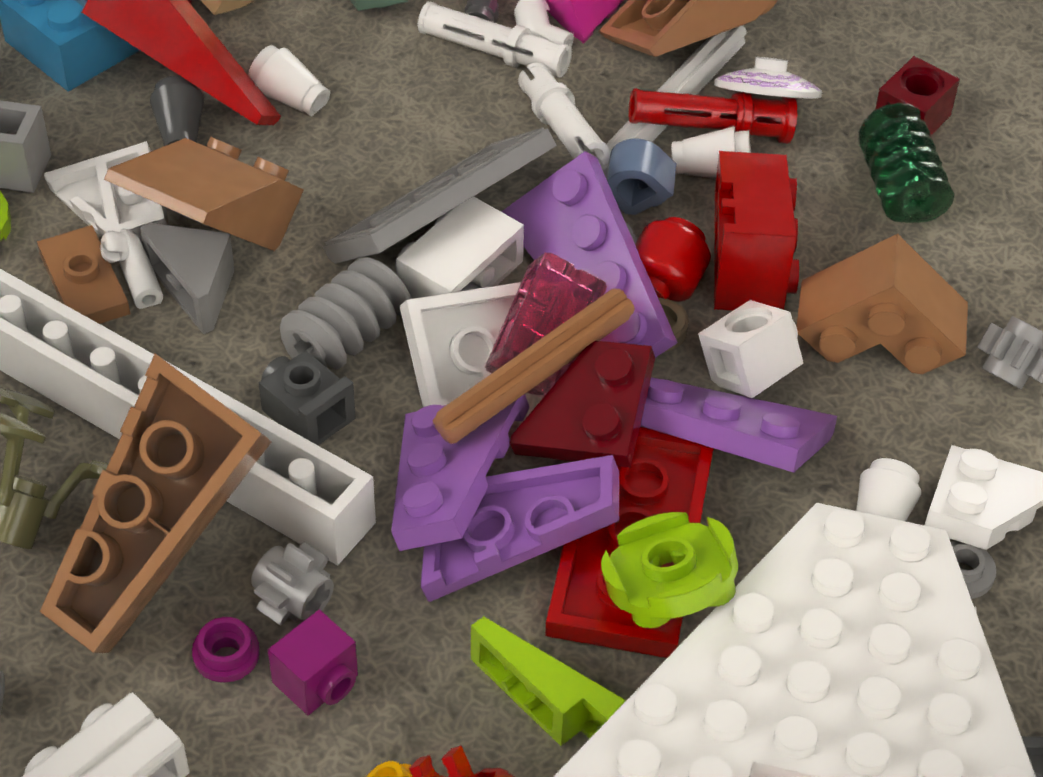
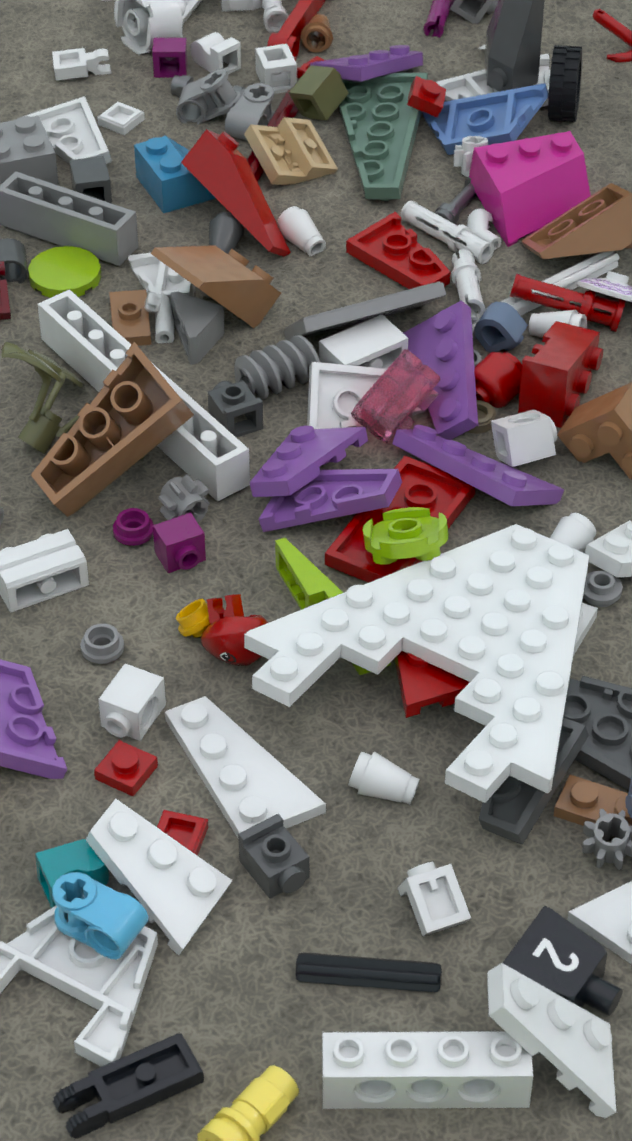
camera: 20 degrees right, 5 degrees down
medium nougat axle [433,288,635,444] -> none
dark red wing [510,341,655,468] -> none
none -> red wing [346,211,451,289]

